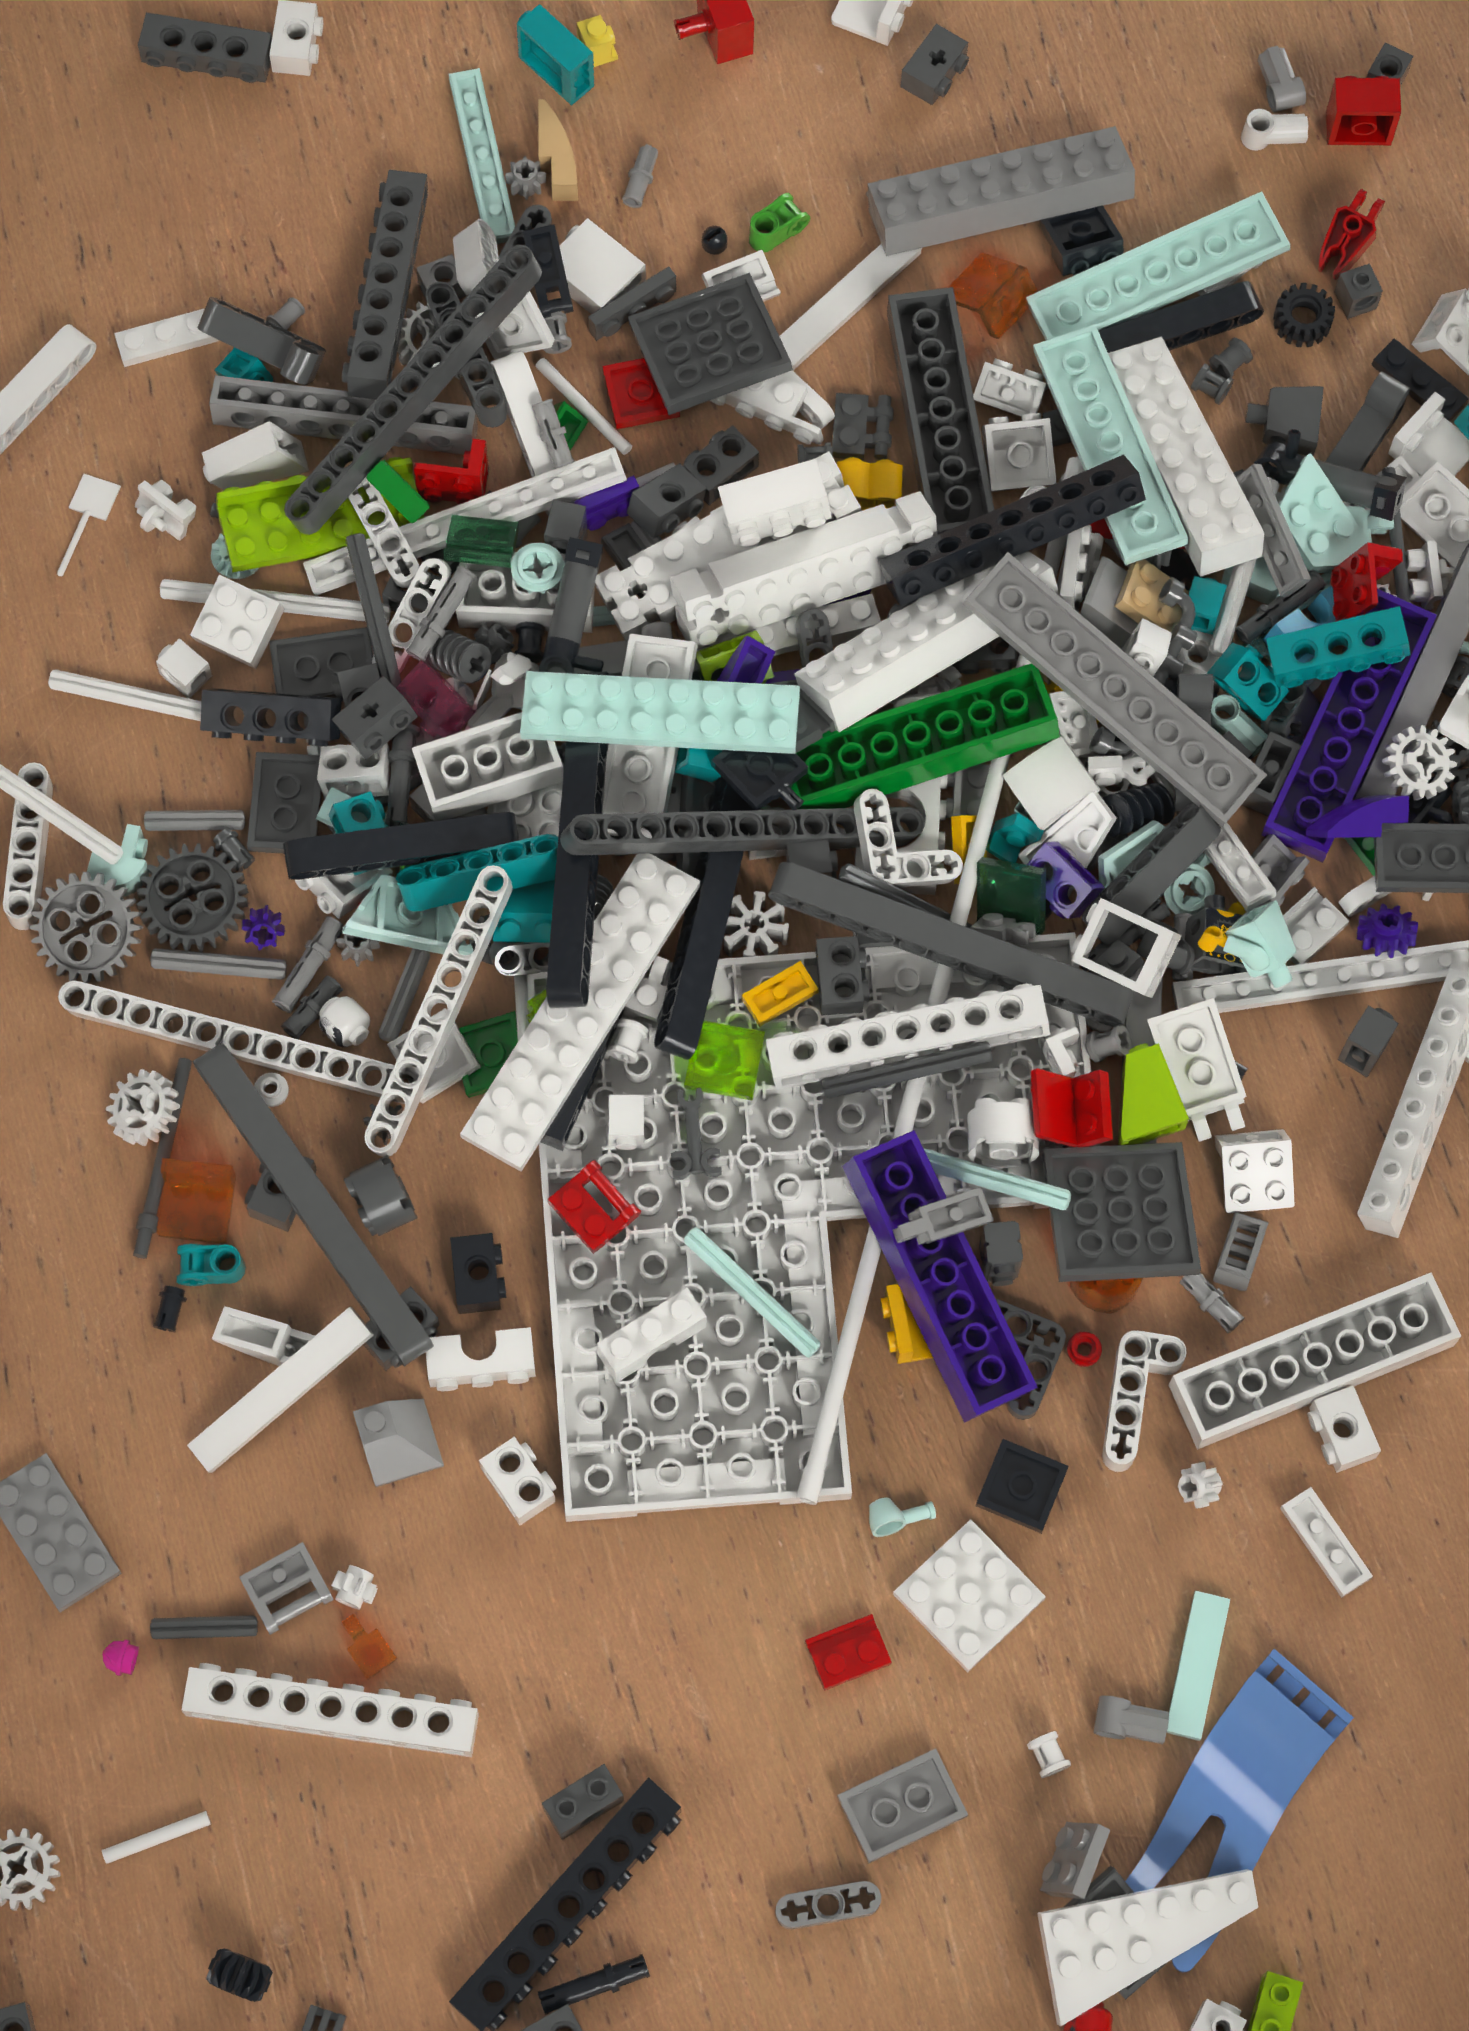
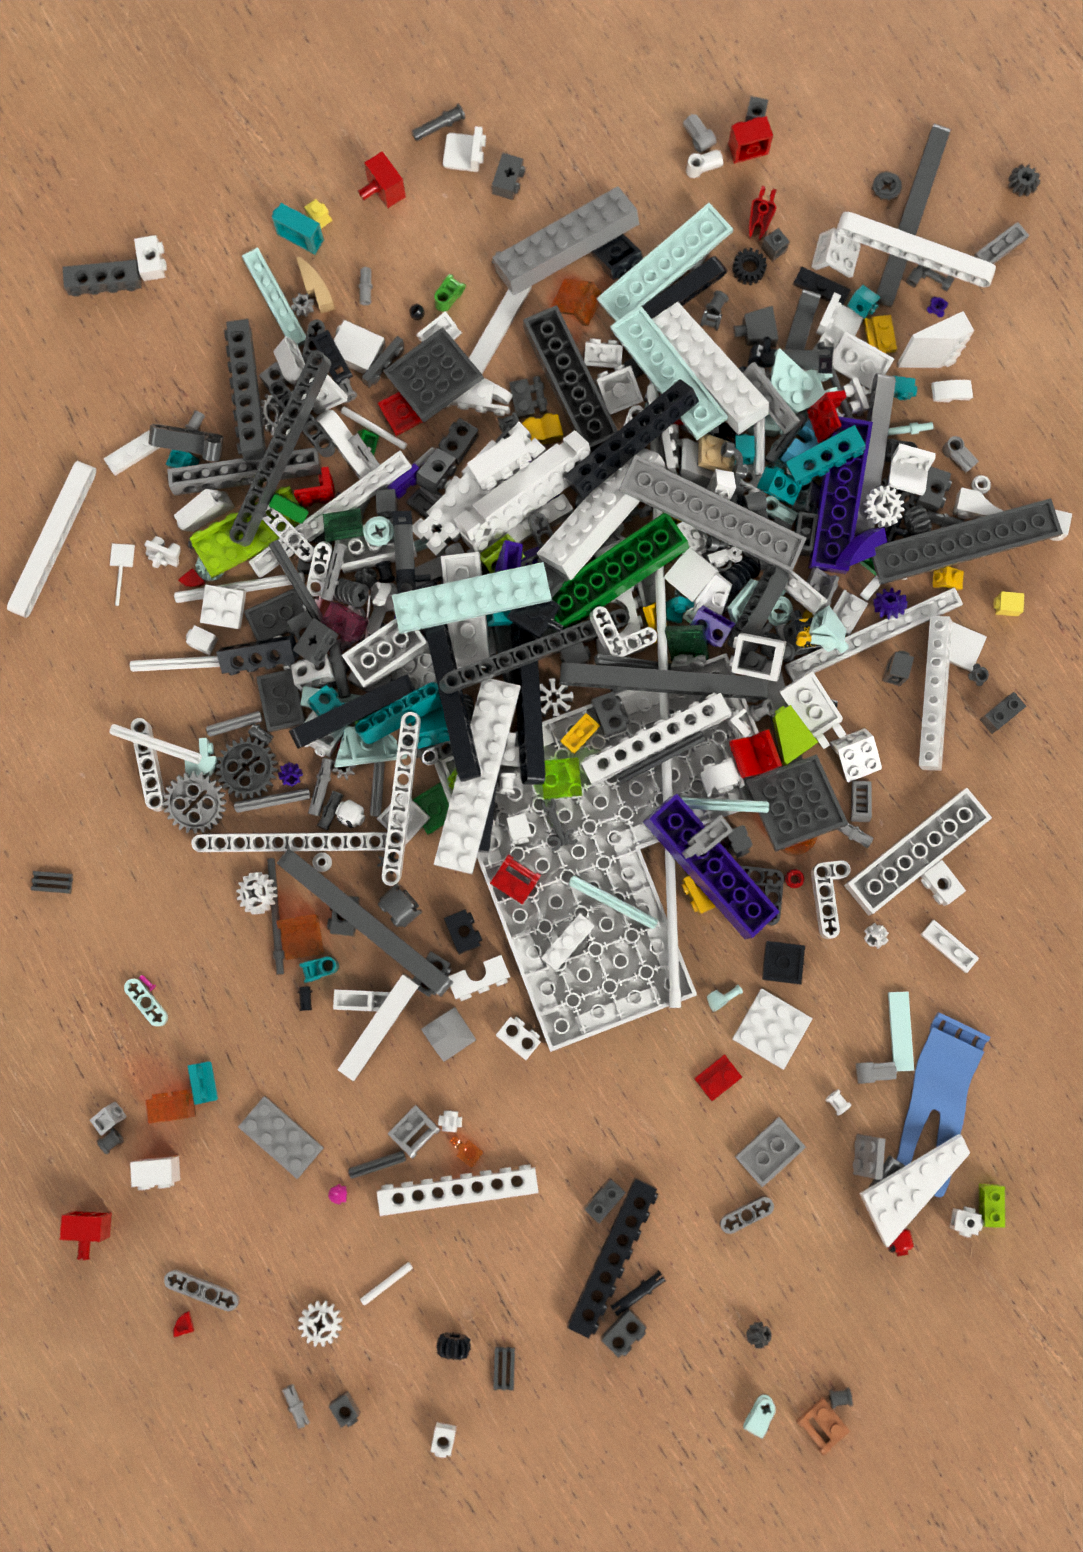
camera: 15 degrees left, 10 degrees up
none -> red tile [178,568,205,587]

